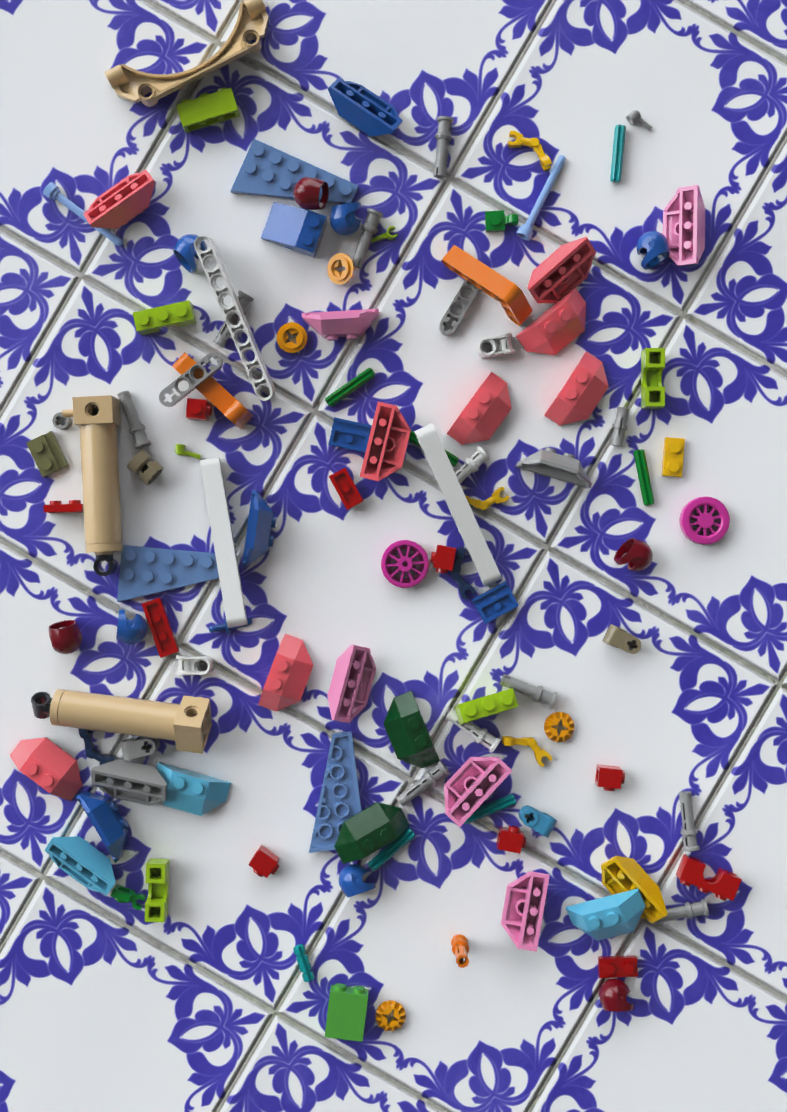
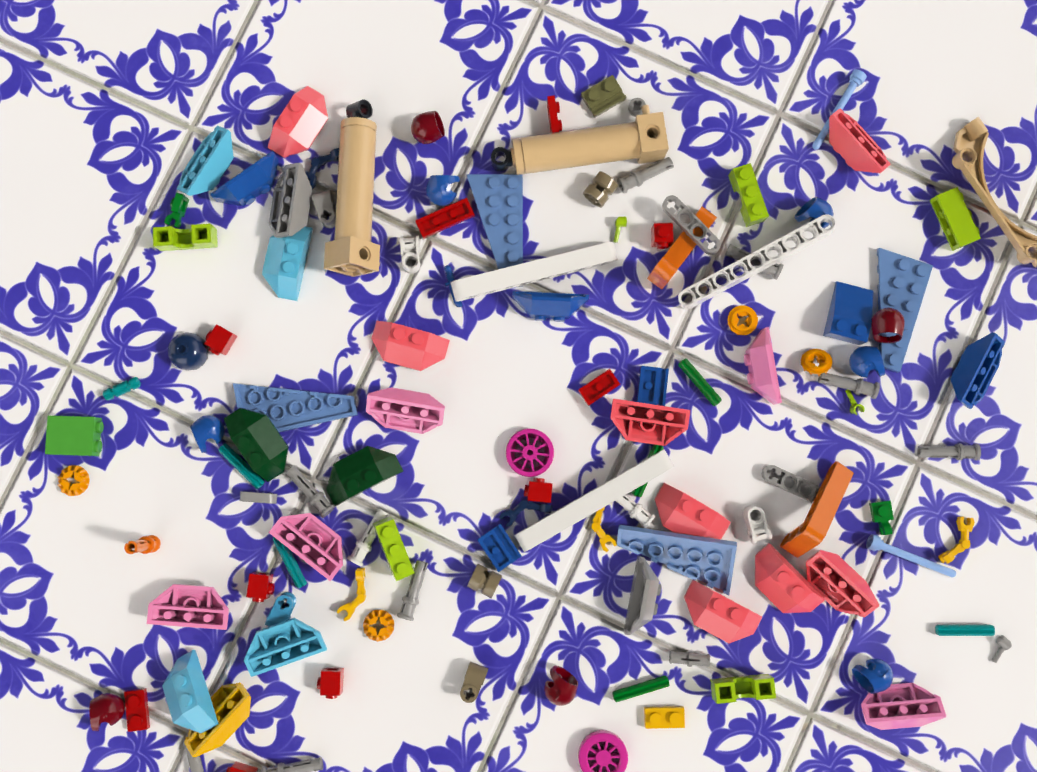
camera: 80 degrees right, 5 degrees down
none -> dark blue cylinder [168,332,208,371]
none -> light grey beam [240,491,277,504]
none -> medium azure wedge [244,618,327,677]
none -> dark tan wheel [467,564,502,598]
none -> medium blue wing [617,525,737,596]

